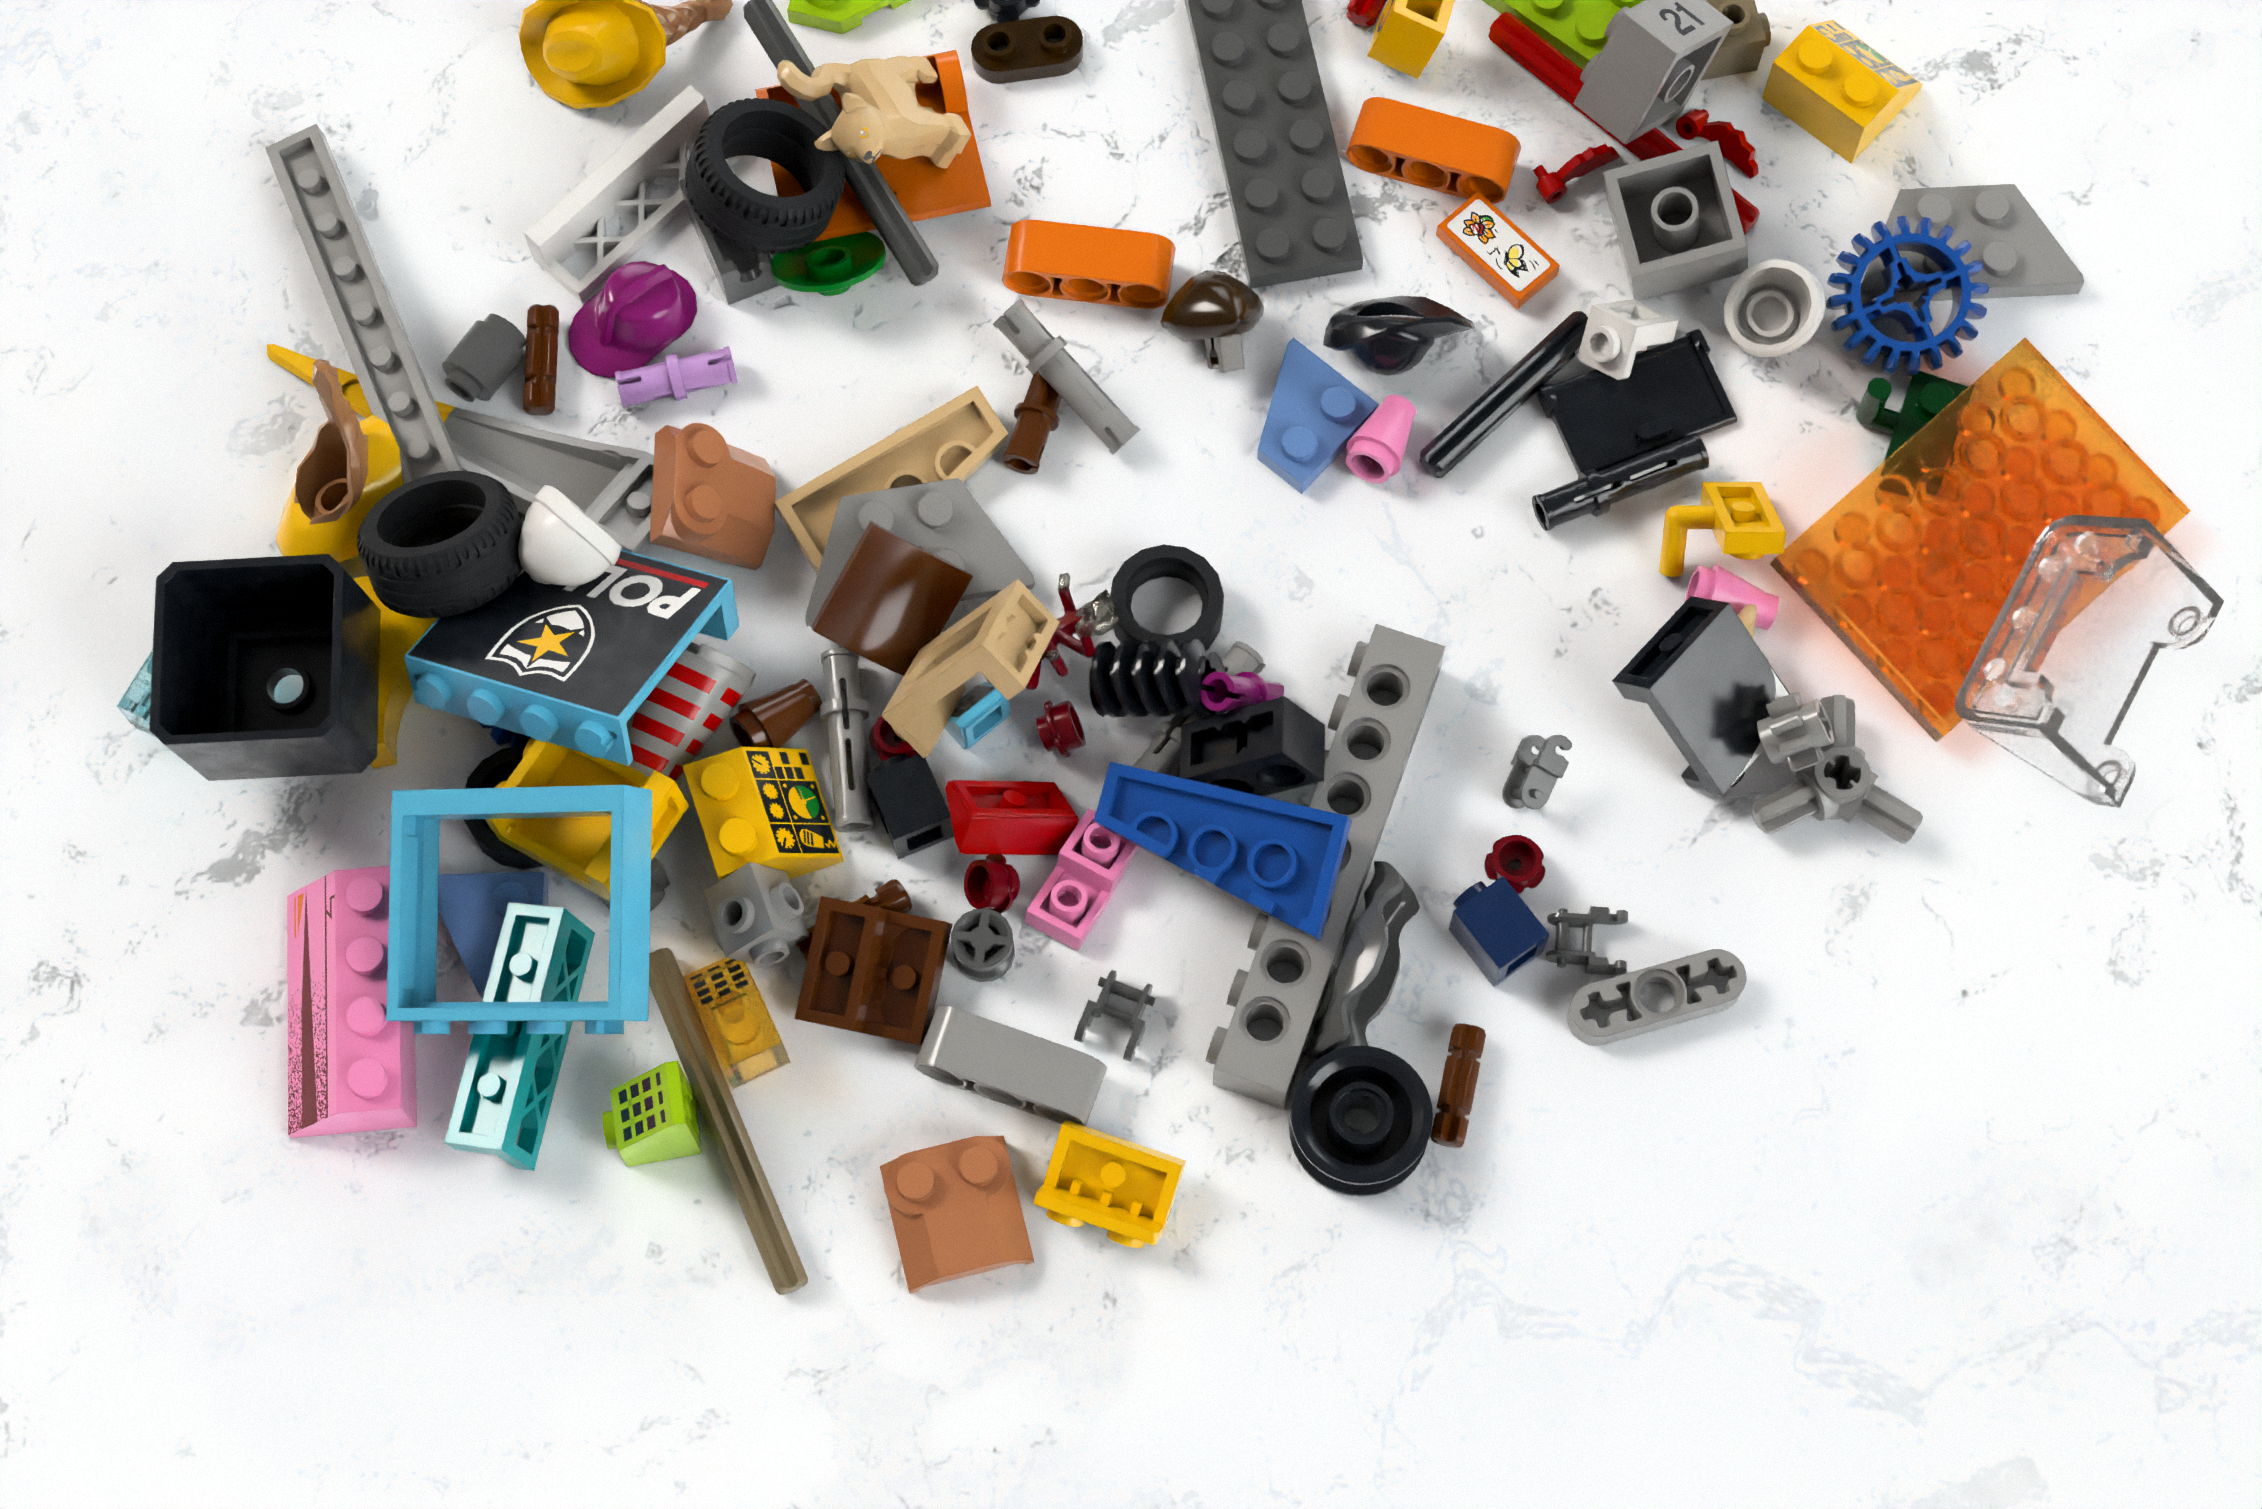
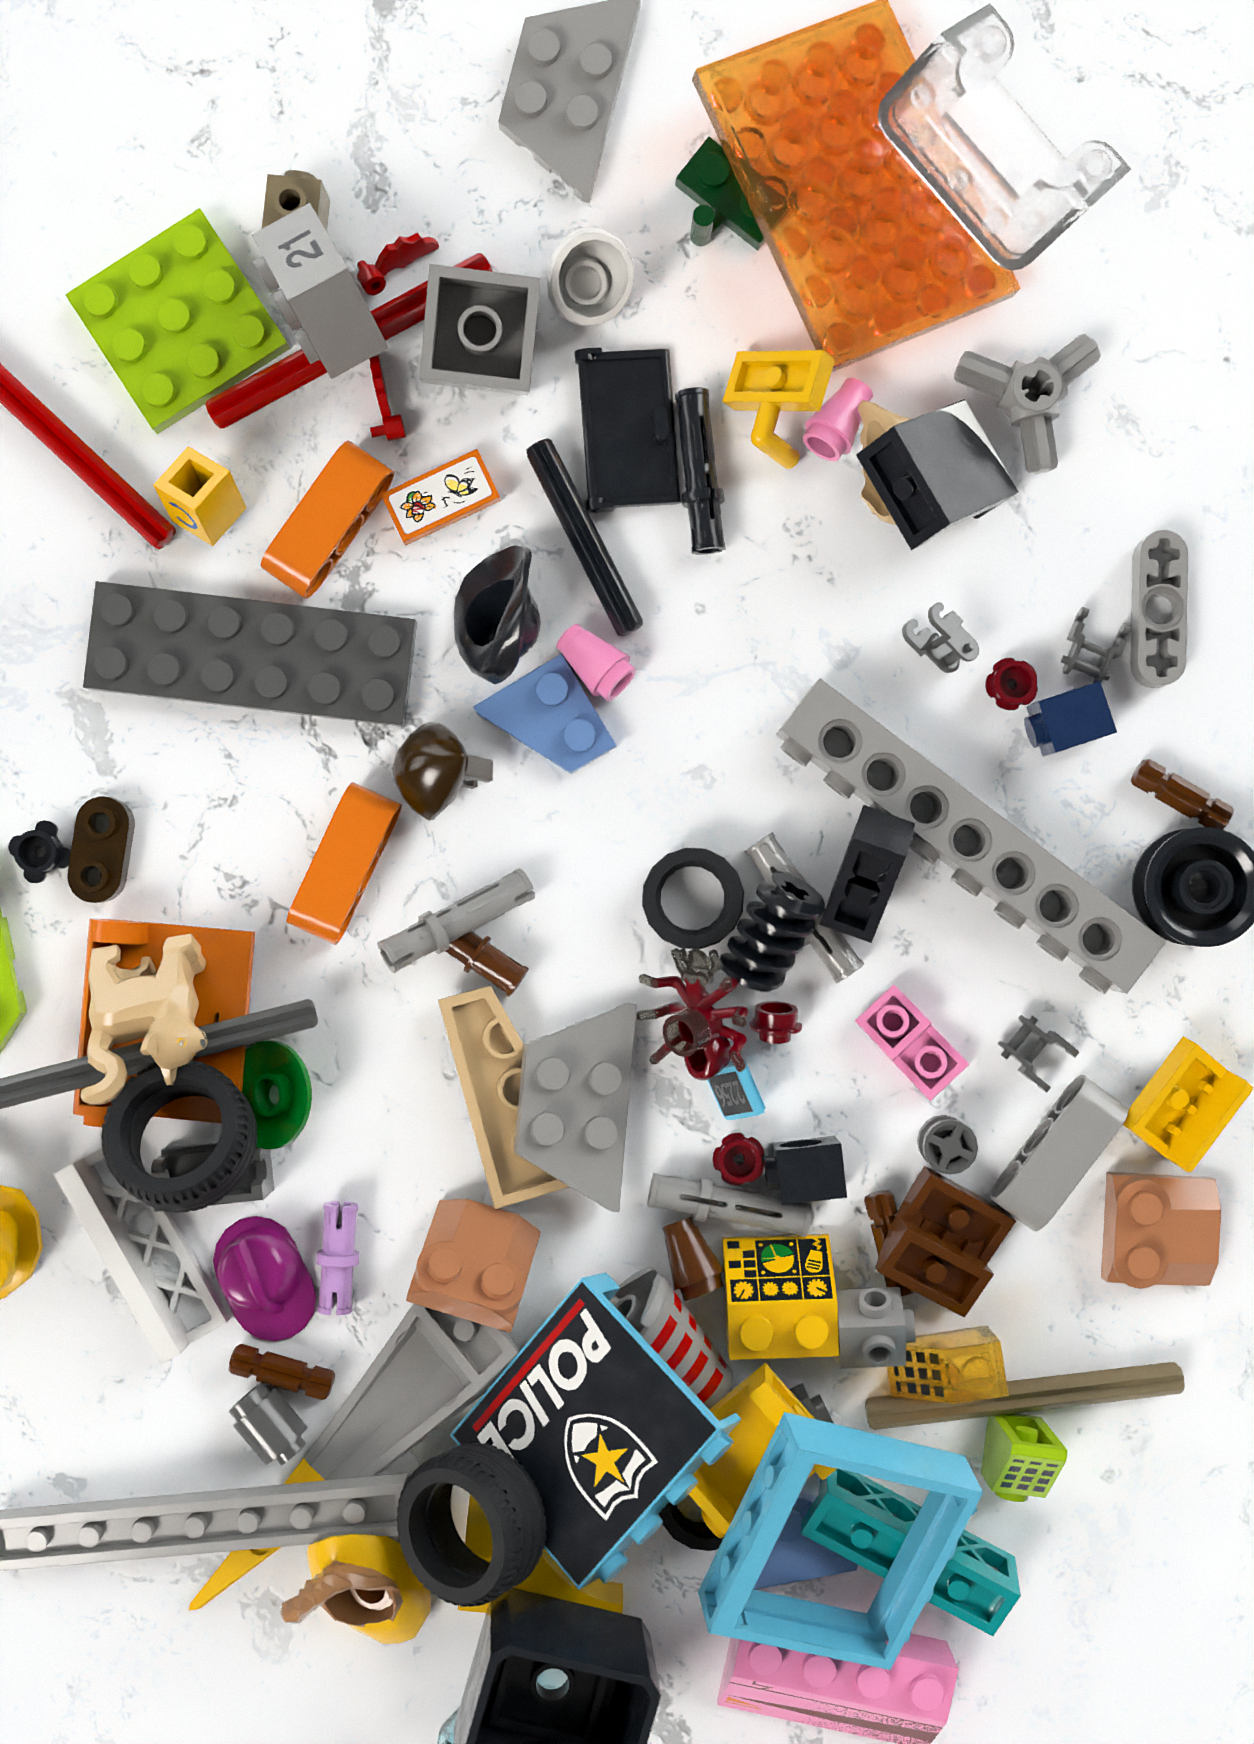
camera: 75 degrees left, 20 degrees up
white hat [518,485,622,586] -> none
reddish brown slope [810,521,973,676] -> none
tan panel [881,579,1060,758] -> none
red slope [945,780,1080,855] -> none
dark red plate [964,854,1020,914] -> none
blue wing [1094,762,1352,941] -> none
magenta axle [1200,671,1290,712] -> none
dark grey piece [1303,861,1420,1060] -> none
white bracket [1578,299,1679,380] -> none
light grey gear [1757,692,1834,772] -> none
yellow slope [1762,20,1923,164] -> none
blue gear [1826,216,1989,376] -> none

